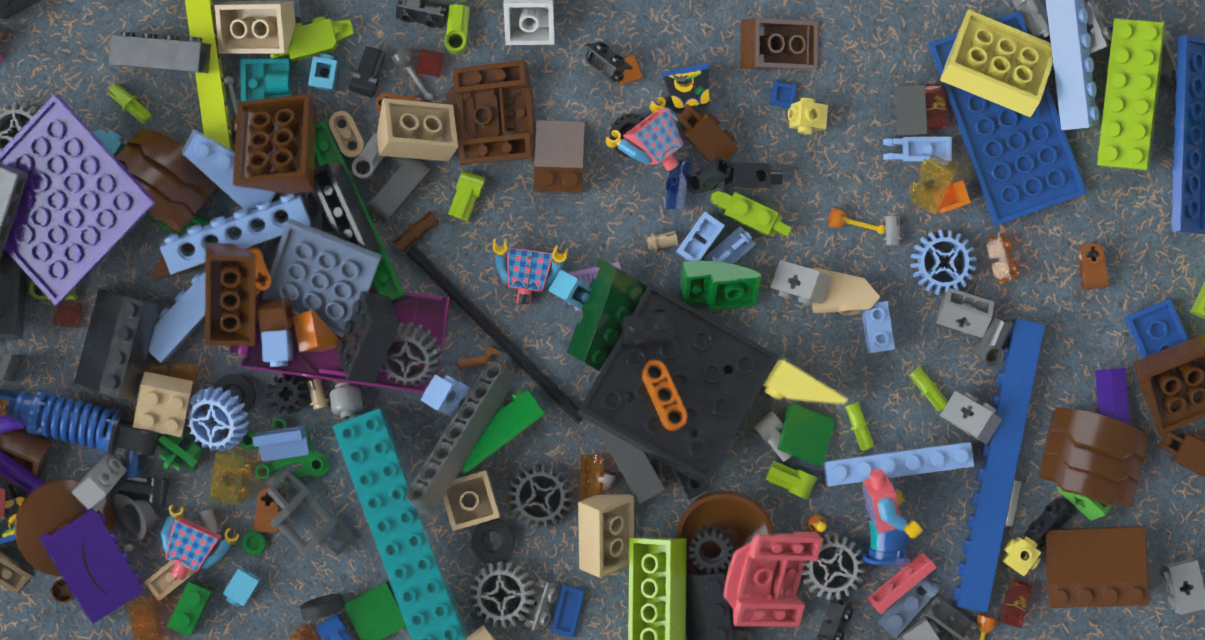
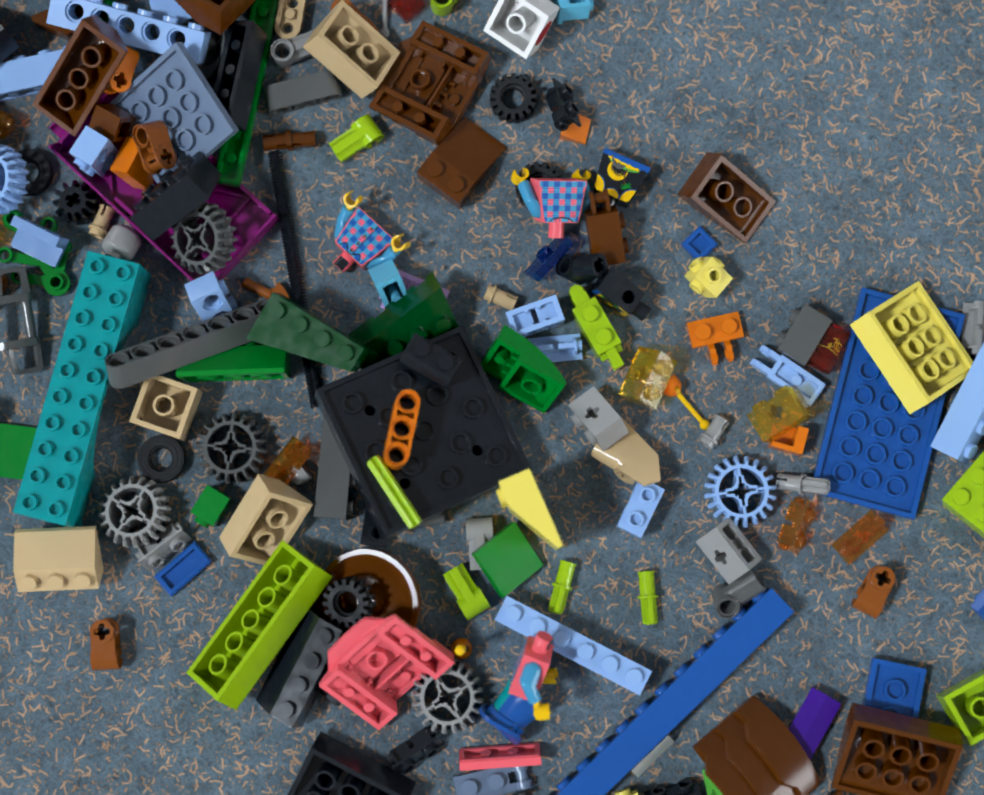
camera: 45 degrees right, 5 degrees down
light grey brick [940,391,1002,444] -> none
none -> dark orange piece [132,120,177,175]
none -> green brick [190,485,233,528]
none -> dark green wedge [246,292,371,372]
none -> lime axle [367,455,421,529]
none -> black tyre [490,73,537,124]
none -> clear yellow brick [618,346,677,410]
none -> orange hinge [686,311,744,366]
none -> light grey axle [776,473,831,495]
none -> clear orange hinge [831,510,889,565]

